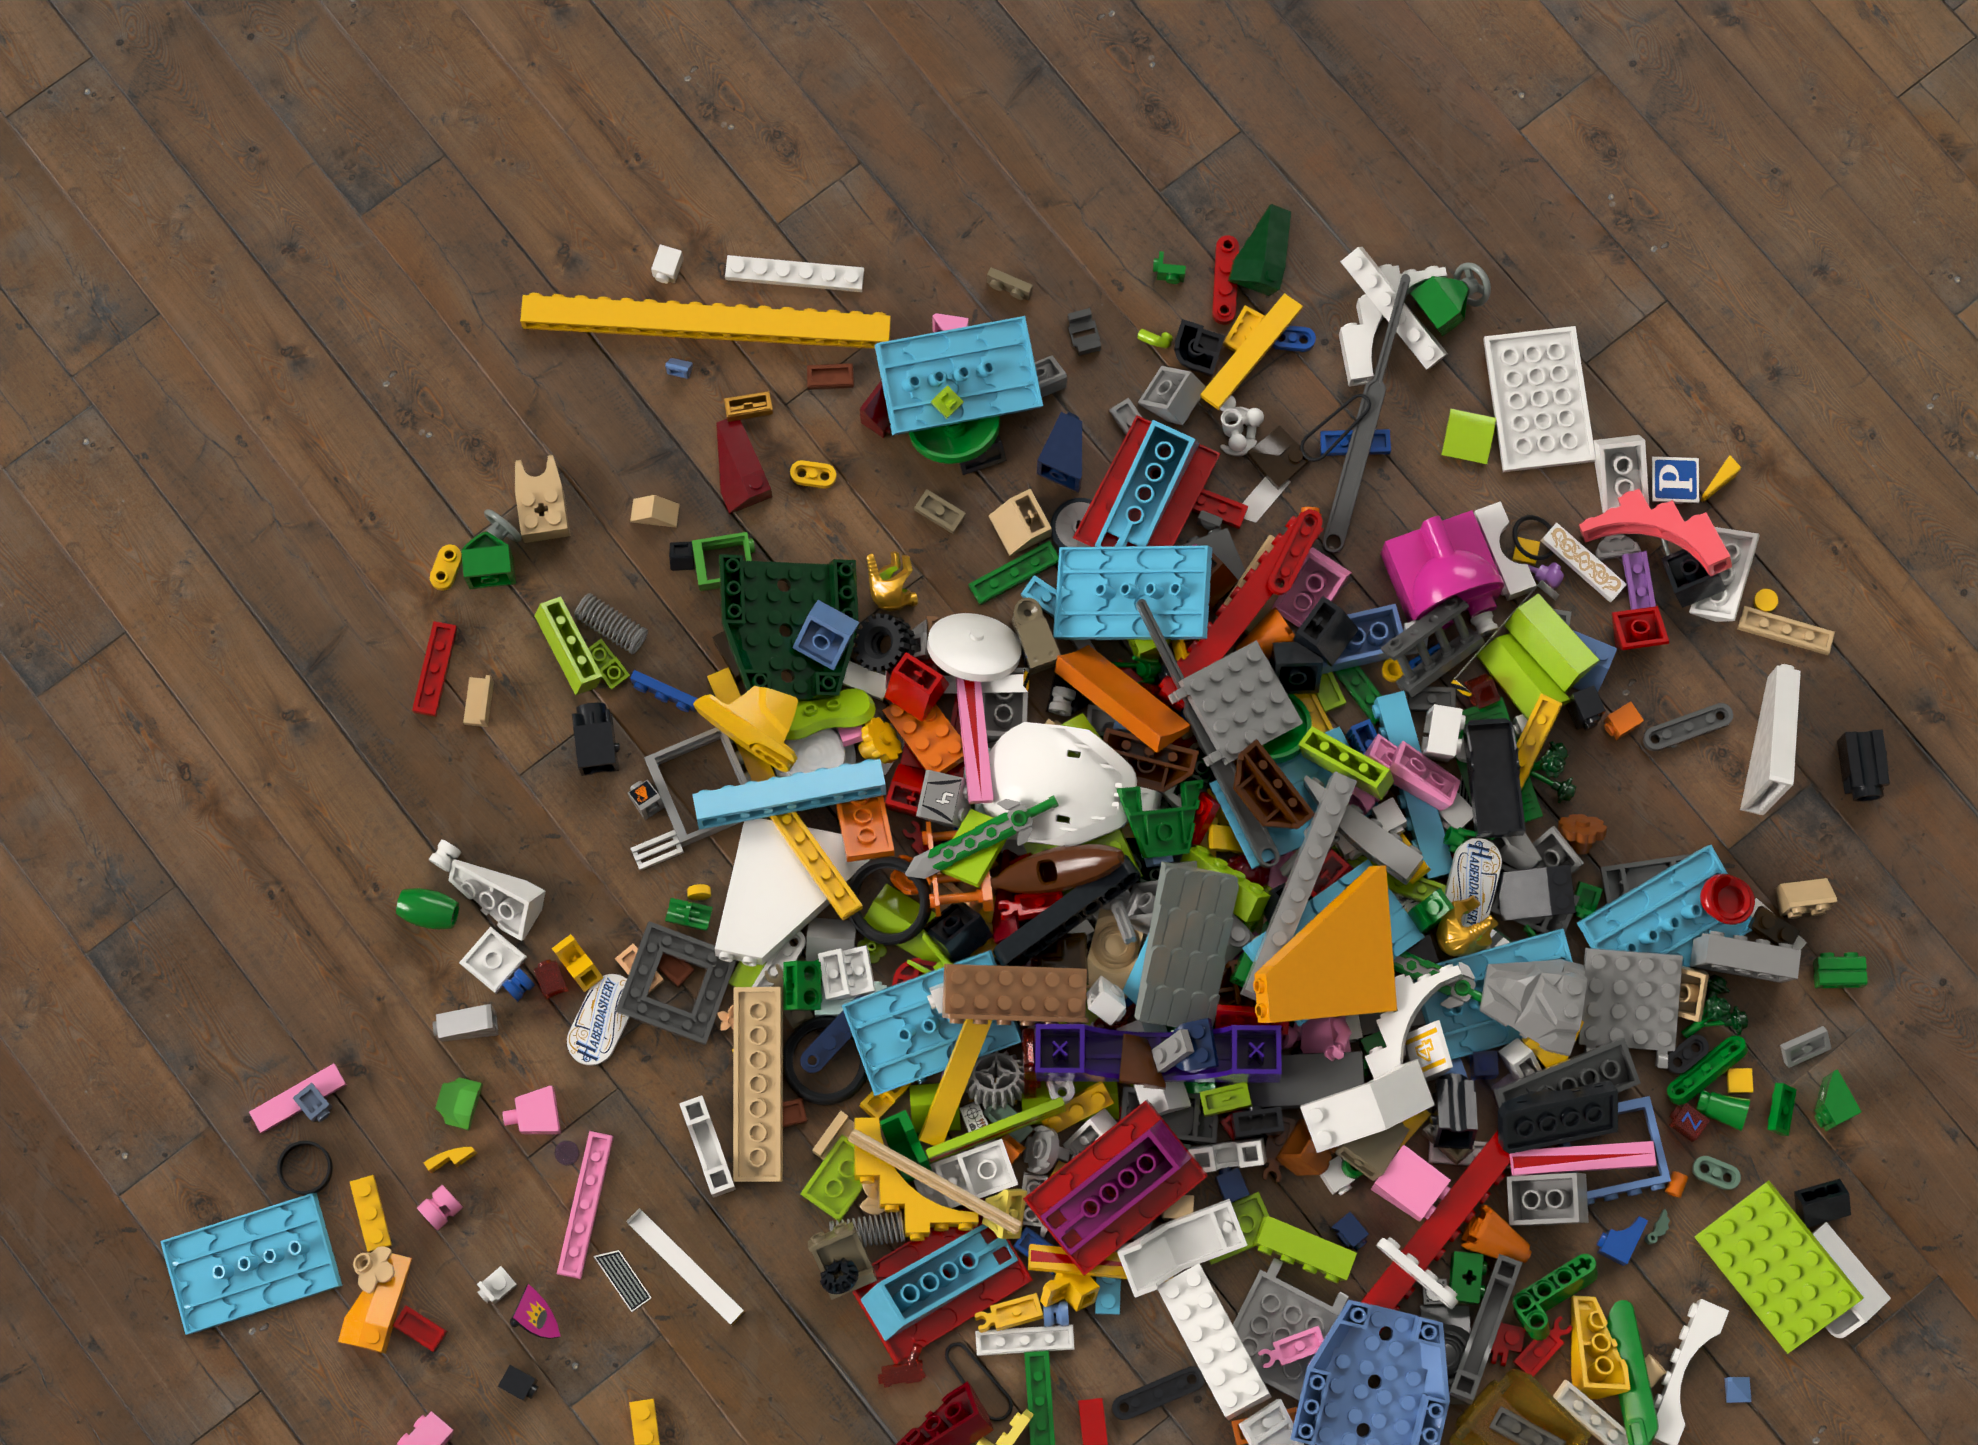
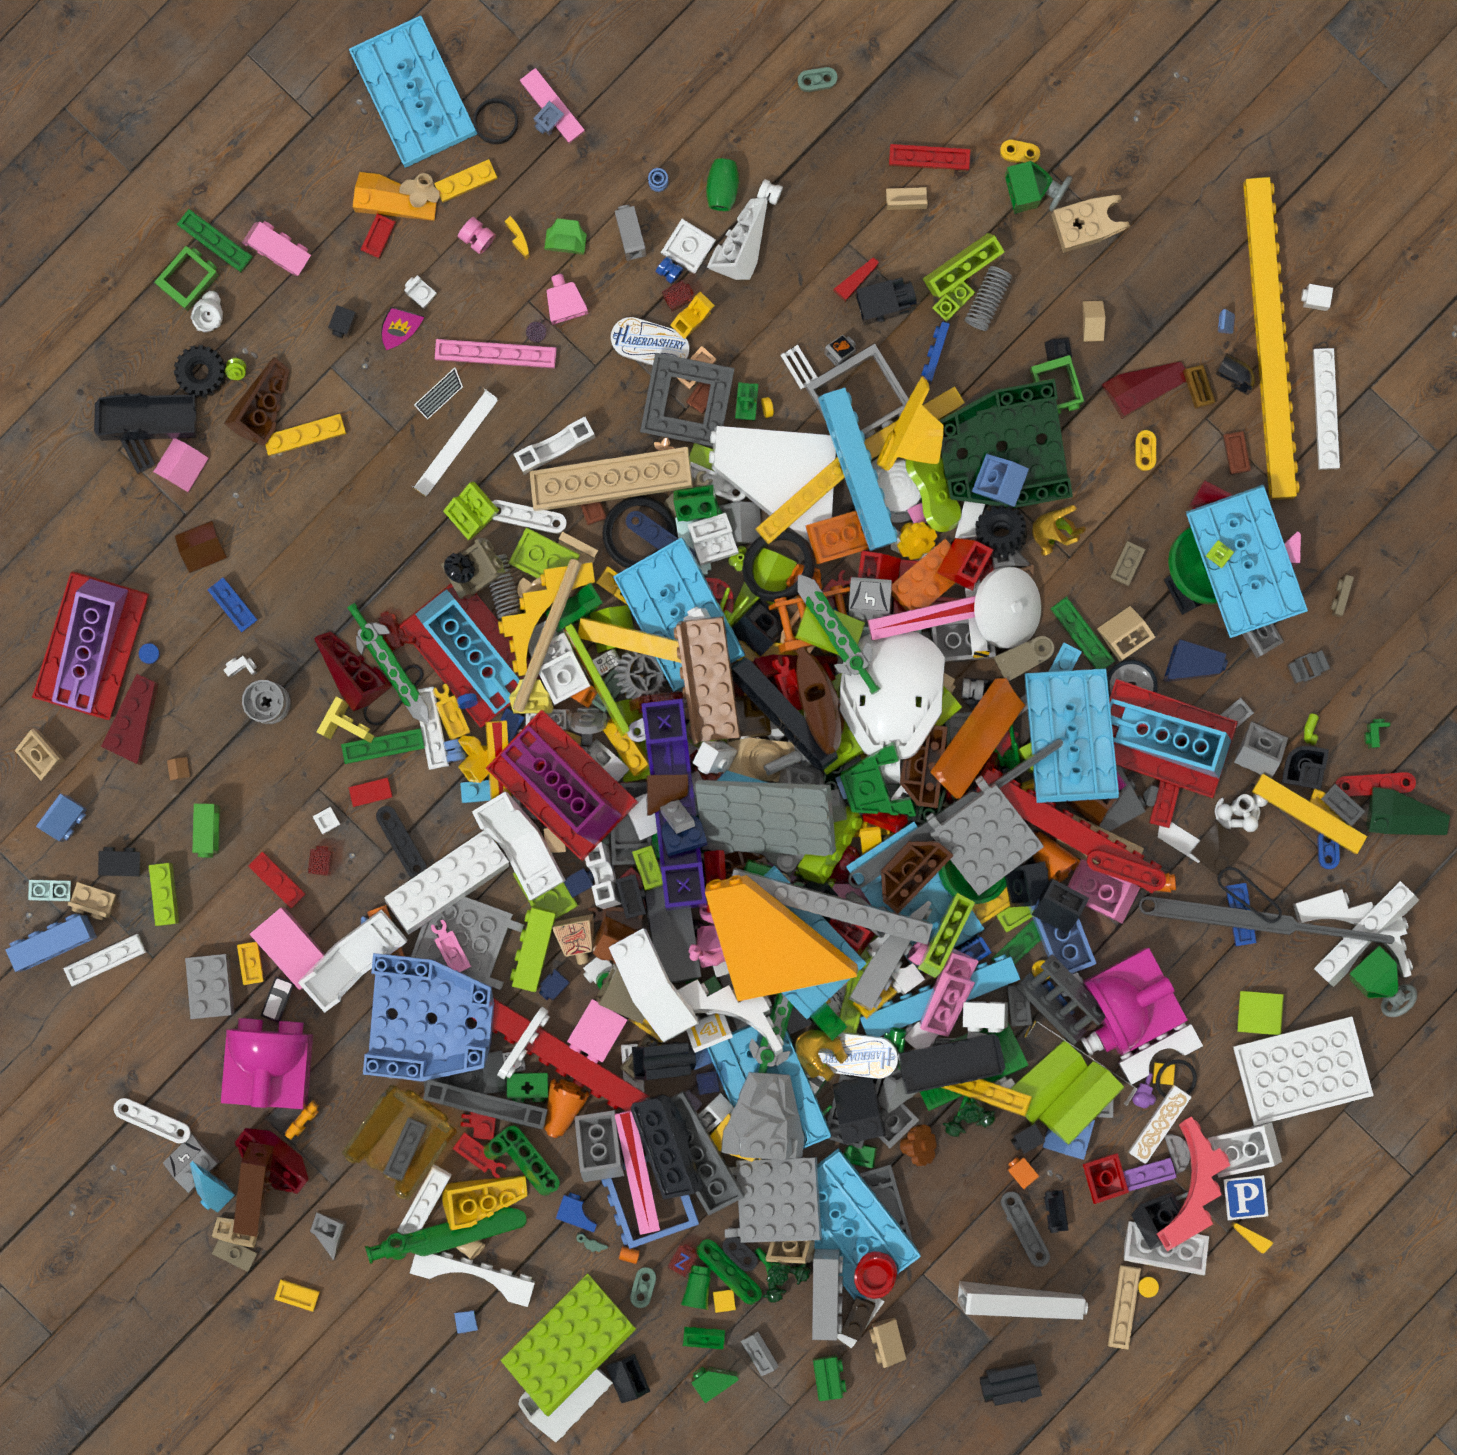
camera: 85 degrees right, 10 degrees up
clear red brick [1464,674,1500,709] -> none
none -> sword [347,603,429,724]
none -> lime slope [443,482,499,540]
none -> blue tile [457,693,478,709]
none -> white plate [492,500,567,534]
none -> tan torso [552,914,595,965]
none -> medium blue wheel [648,168,668,192]
none -> sand green plate [798,67,837,92]
none -> red piece [833,257,879,302]
none -> black hinge [1043,1190,1069,1233]
none -> black brick [1215,353,1255,395]
none -> dark grey plate [1321,784,1365,826]

